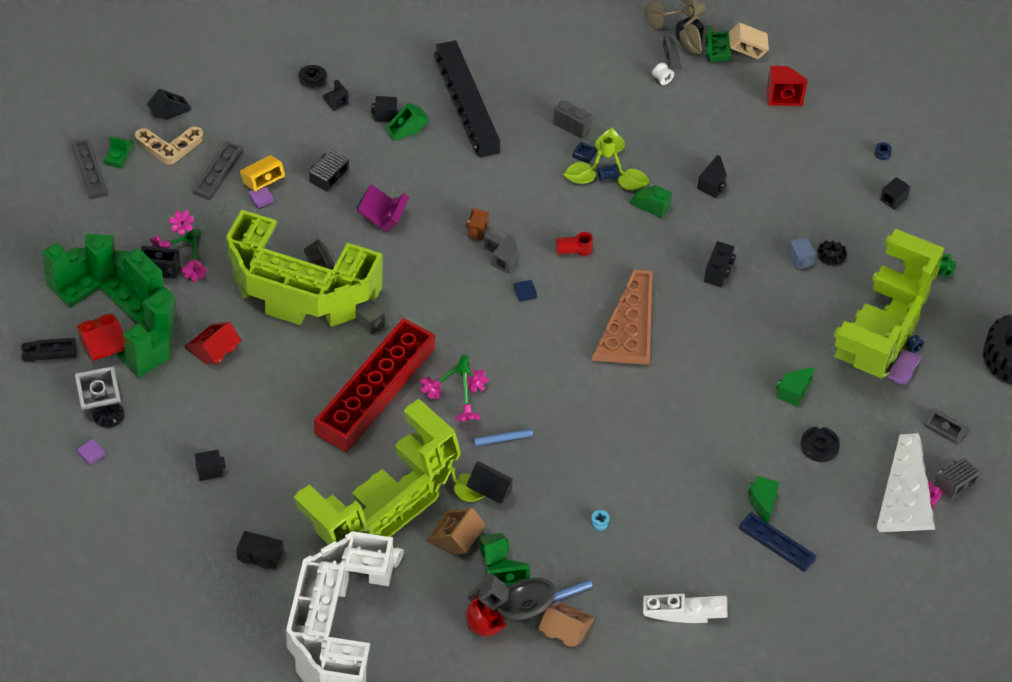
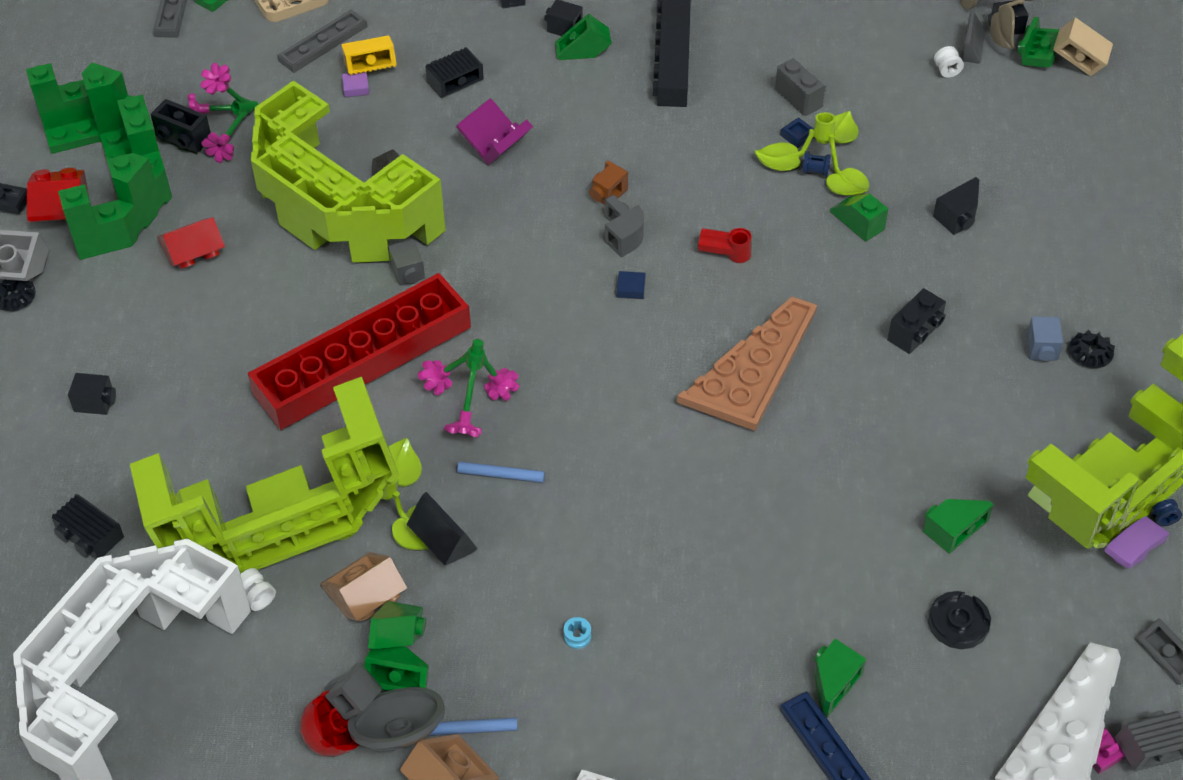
camera: 25 degrees right, 0 degrees up
red slope [766,66,808,106] -> none

